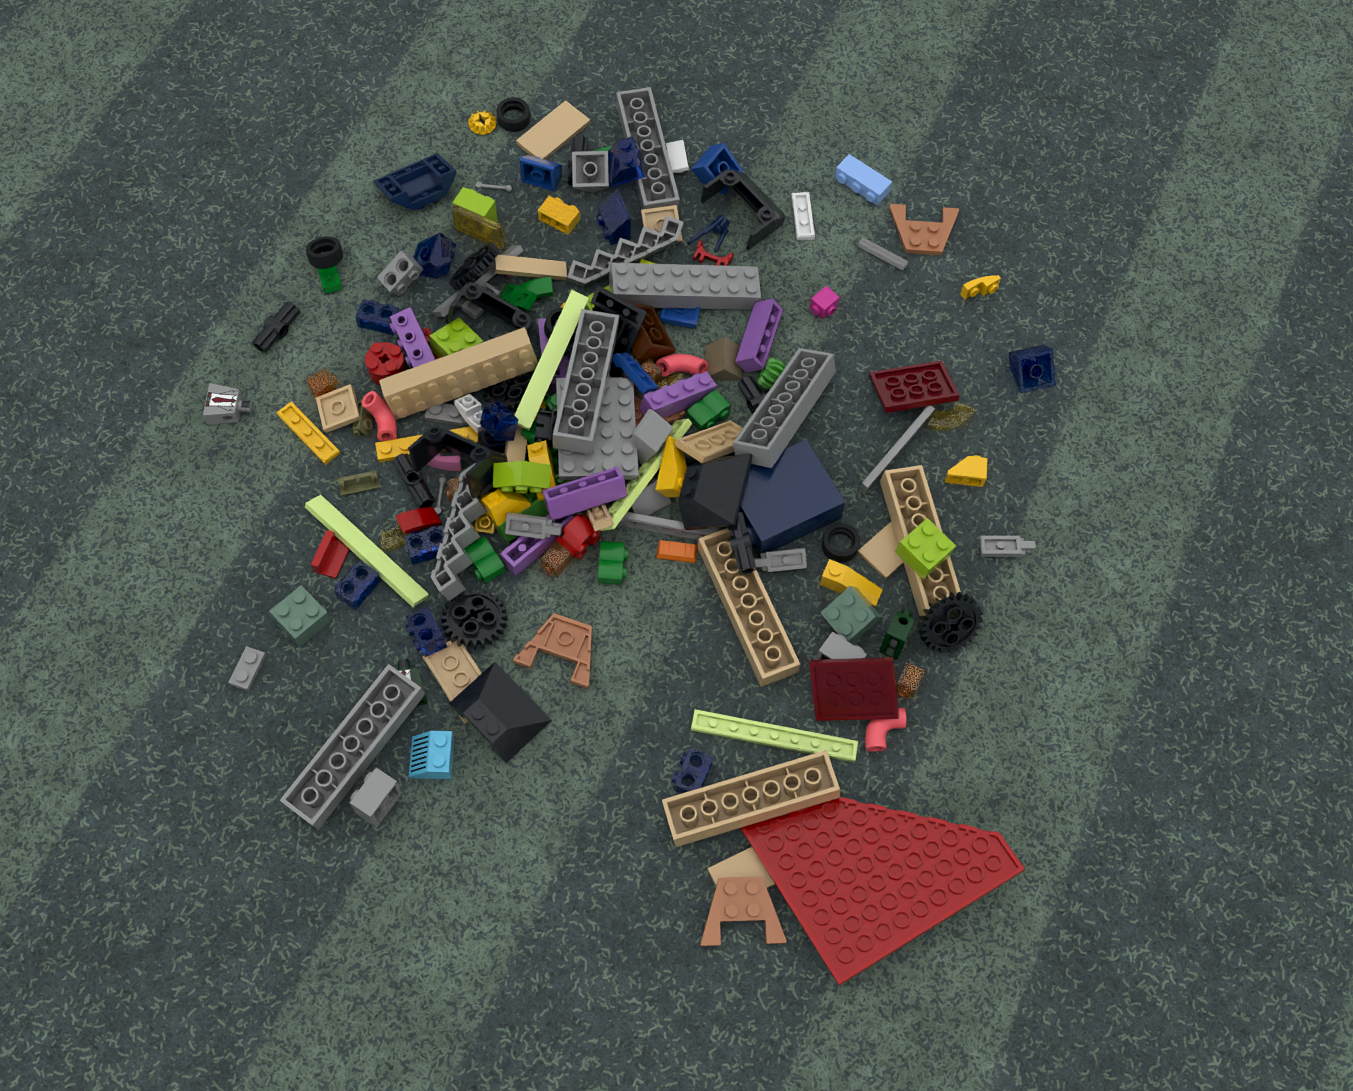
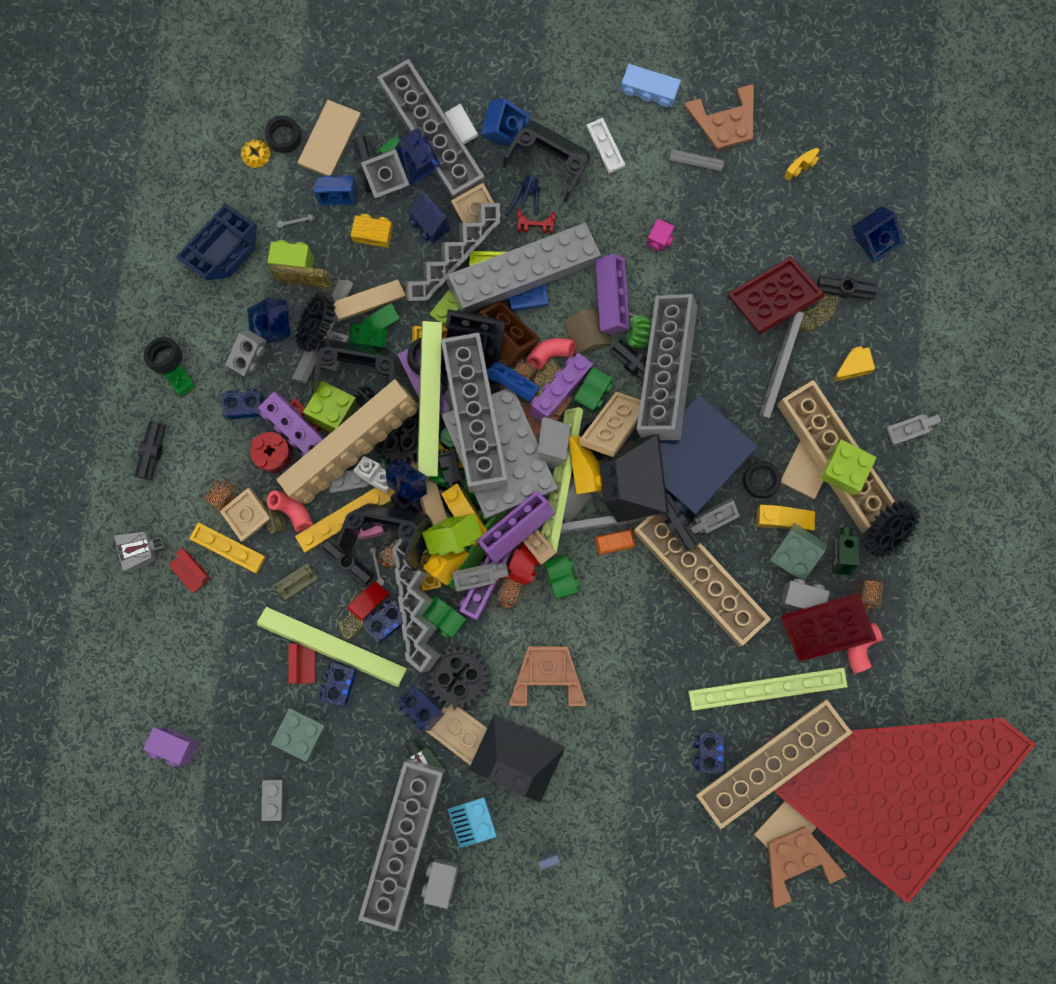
camera: 10 degrees left, 15 degrees up
none -> medium lavender brick [143,727,199,767]
none -> red panel [169,548,211,593]
none -> sand blue tile [538,850,560,870]
none -> black piece [817,275,877,300]

